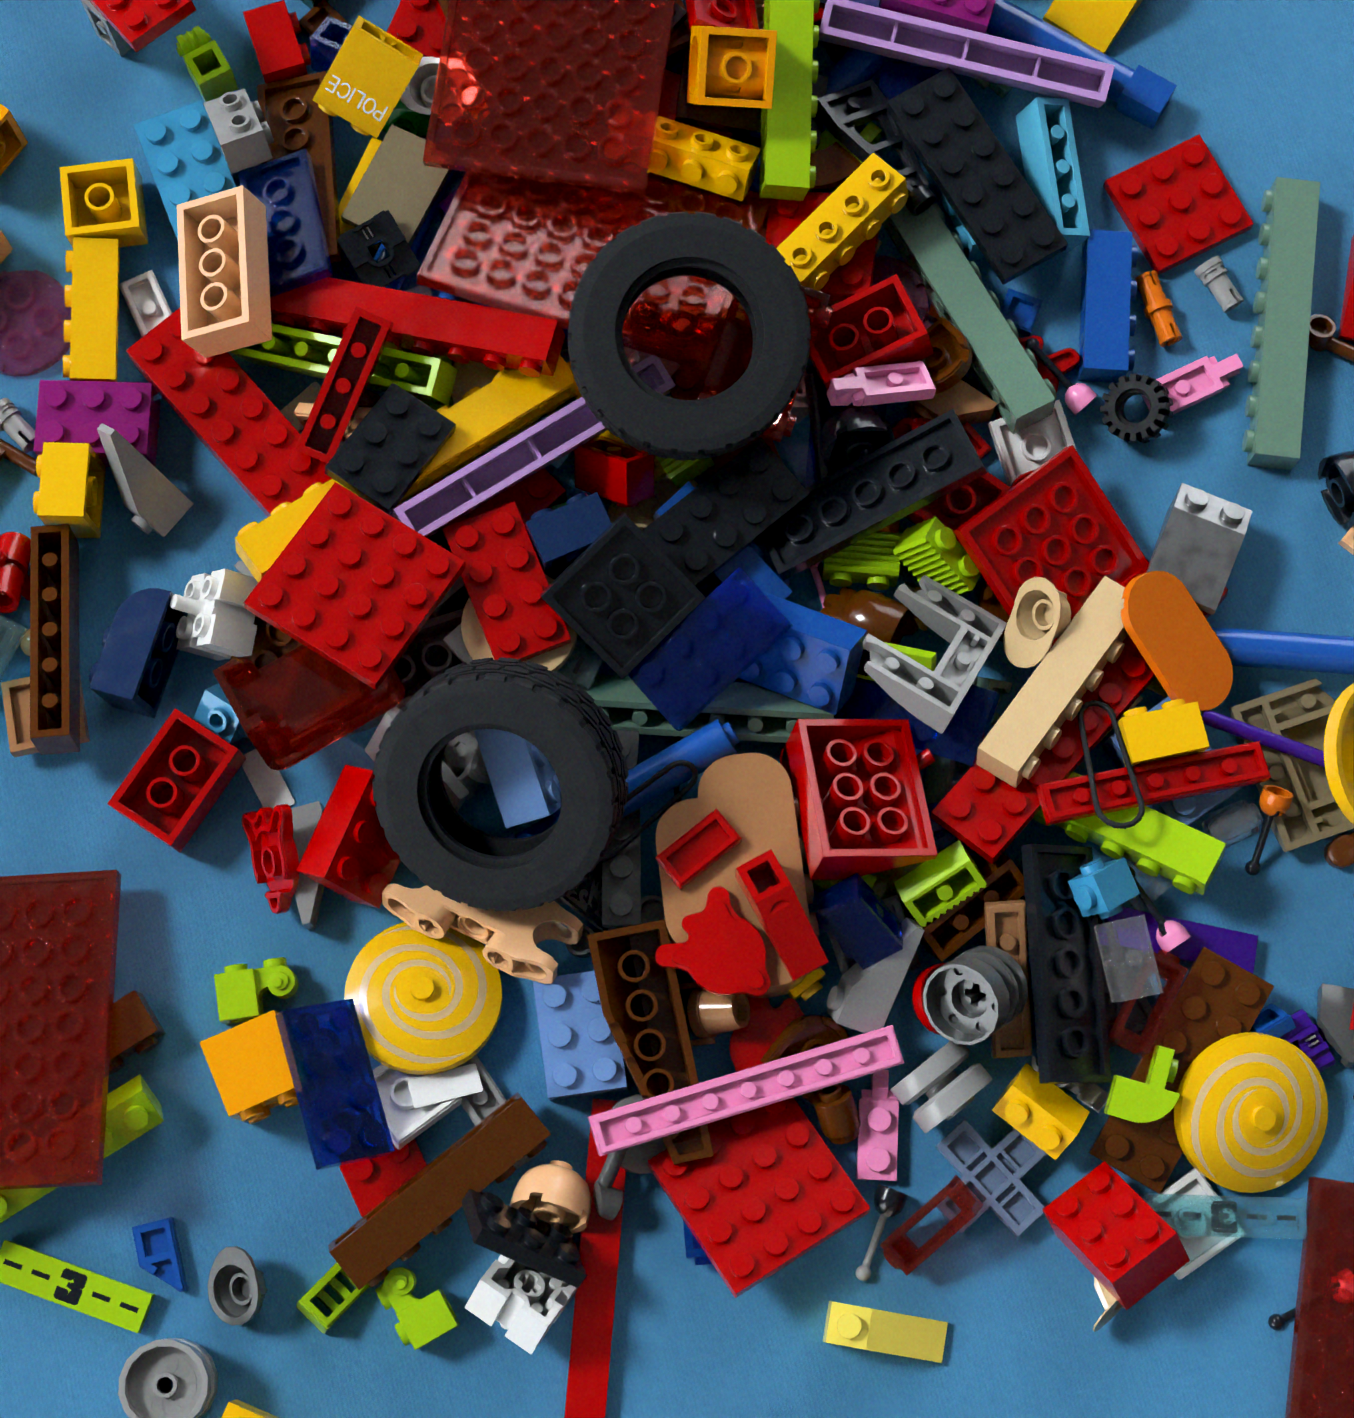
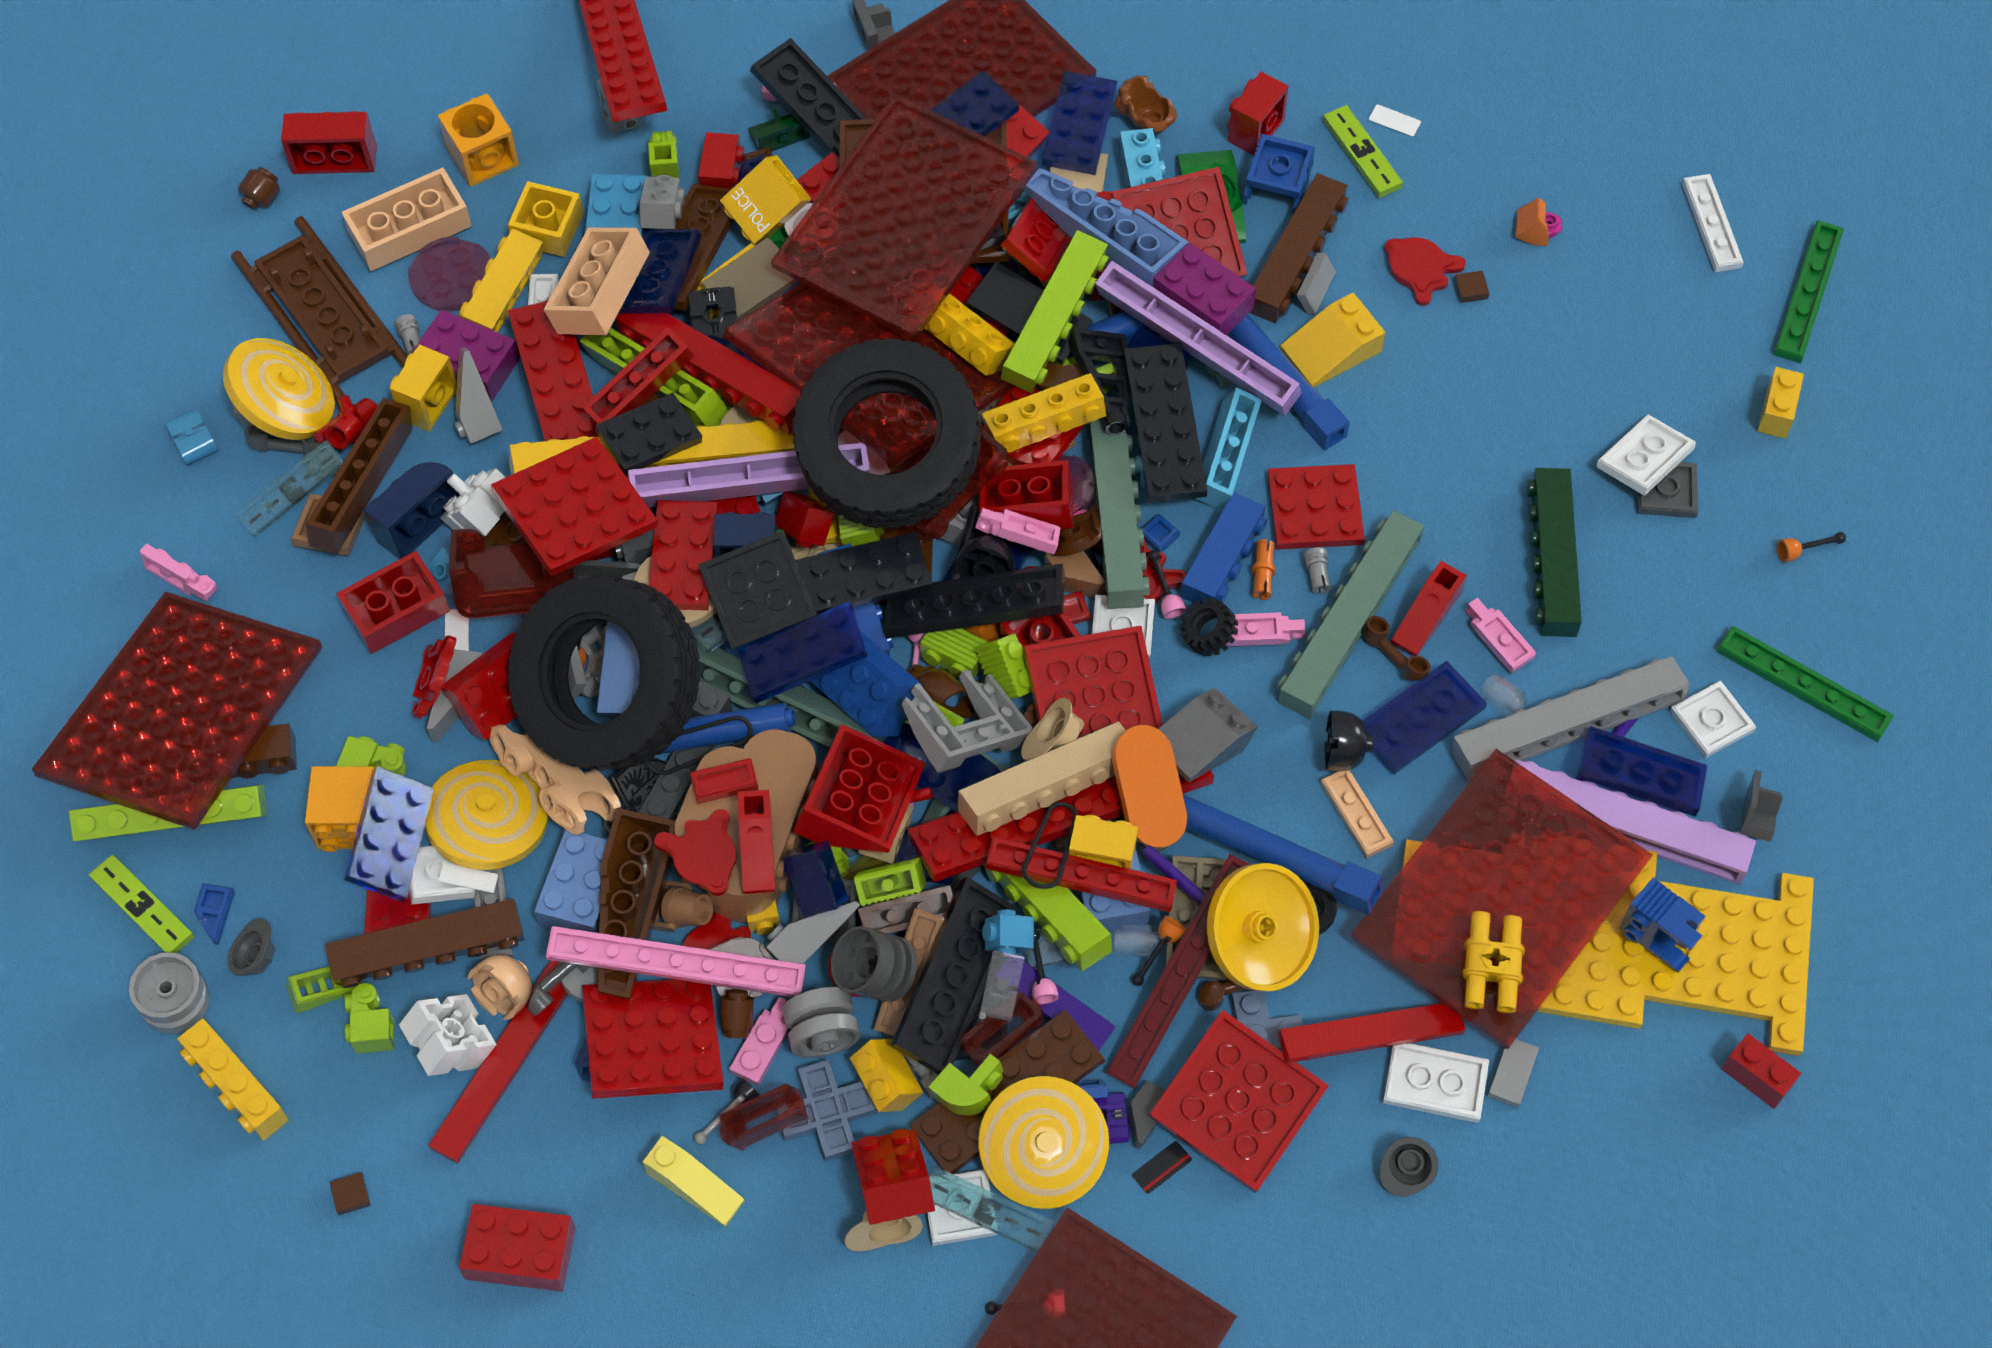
camera: 25 degrees right, 15 degrees down
black plate [462,1189,587,1288] -> none
light orange brick [687,26,777,109] -> none
none -> dark red tile [1106,854,1249,1090]

